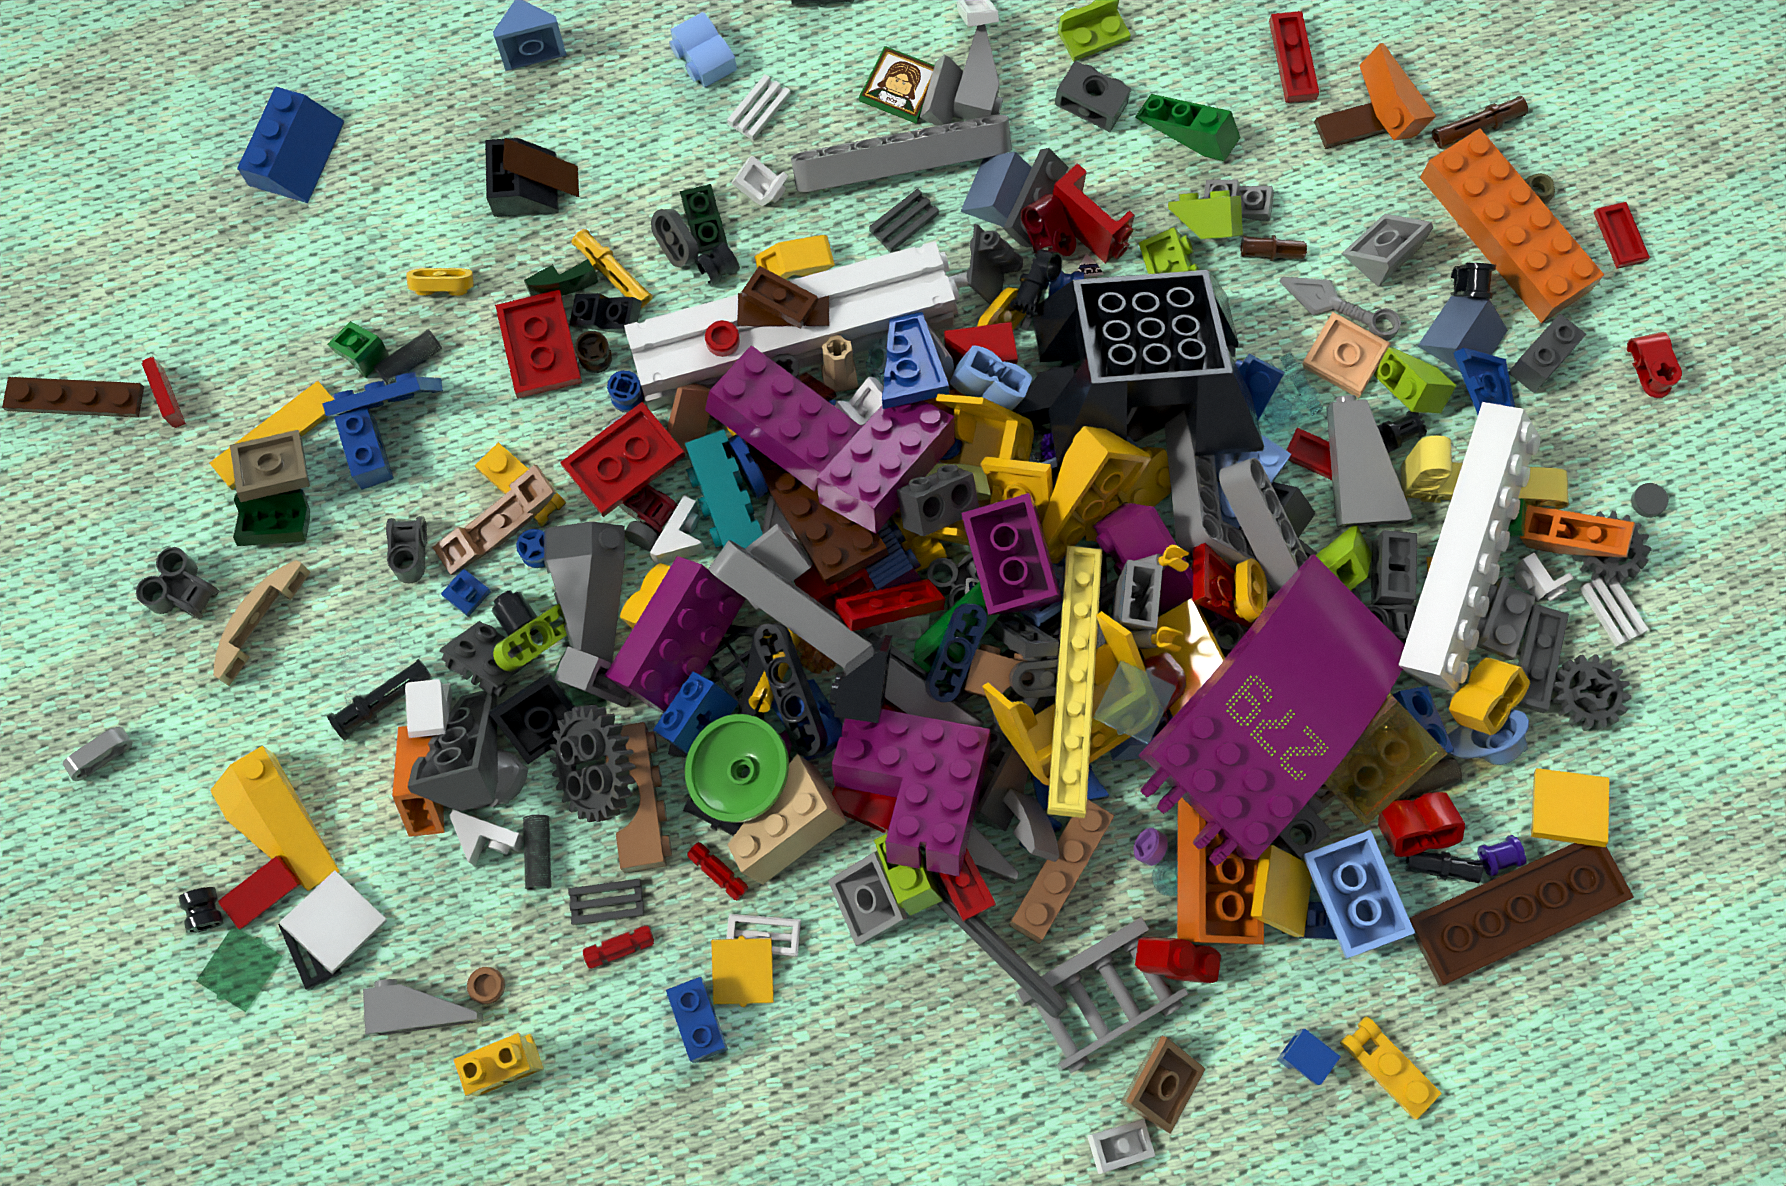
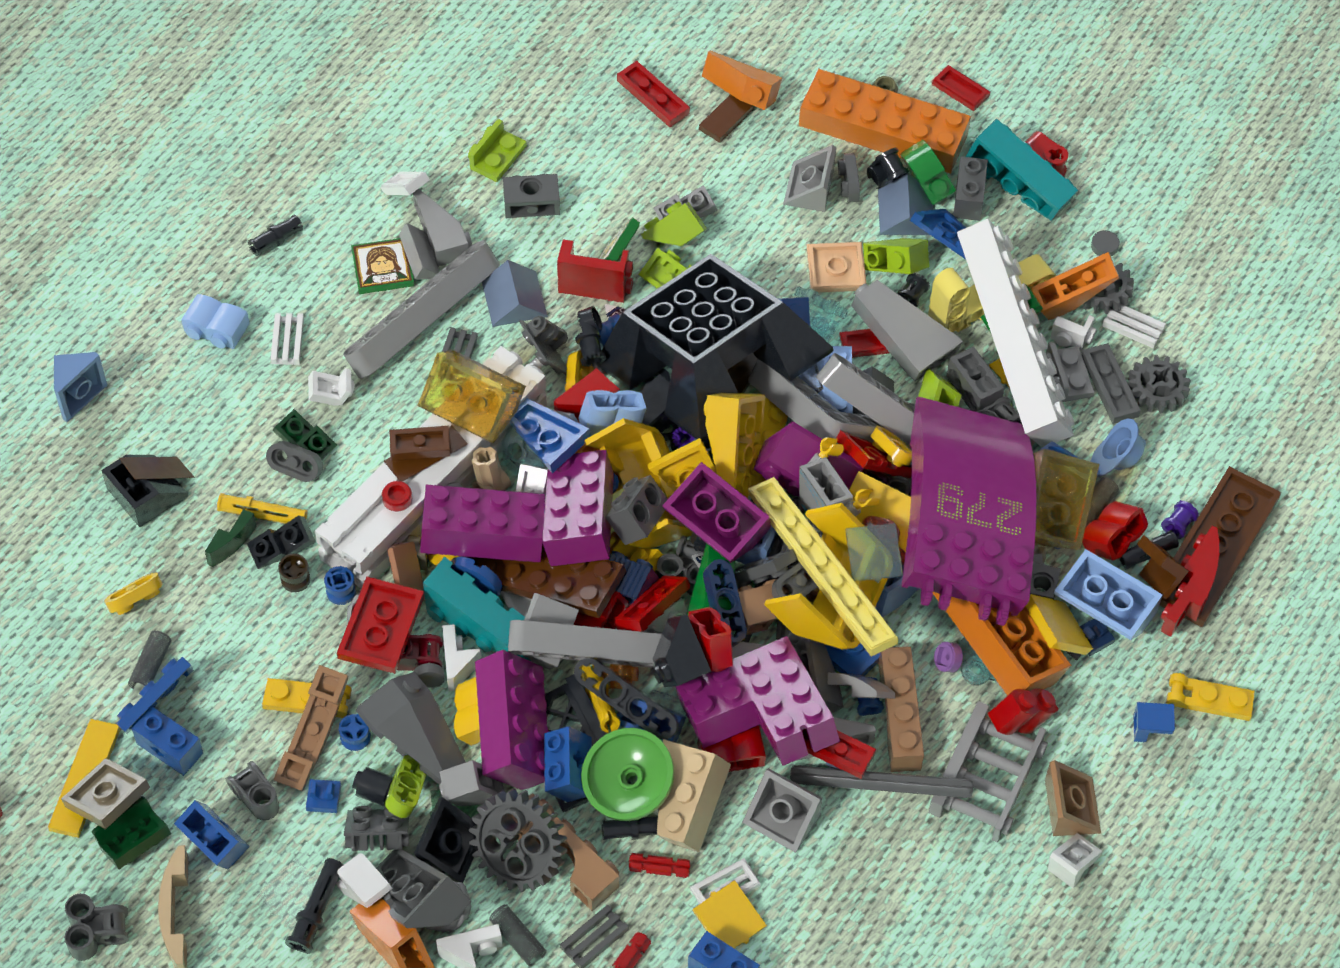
camera: 35 degrees left, 15 degrees down
green slope [327,321,389,378] -> none
red plate [495,290,583,399] -> none
black wheel [695,242,740,287] -> none
yellow slope [754,235,835,279] -> none
lime slope [874,834,943,916] -> none
dark grey plate [1003,148,1069,247] -> none
dark red piece [1021,194,1076,257] -> none
green slope [1135,94,1241,161] -> none
reddish brown axle [1241,235,1307,261] -> none
light grey piece [1280,277,1401,341] -> none
reddish brown pin [1432,96,1528,149] -> none
yellow brick [1449,657,1530,735] -> none
yellow tile [1531,768,1609,847] -> none
none -> blue brick [174,800,250,869]
none -> clear yellow slope [417,349,526,443]
none -> green tile [599,217,640,262]
none -> red brick [688,607,733,672]
none -> dark grey plate [838,153,860,202]
none -> green brick [900,139,956,205]
none -> teal wedge [965,118,1078,221]
none -> reddish brown panel [1137,535,1189,599]
none -> red slope [1160,525,1219,637]

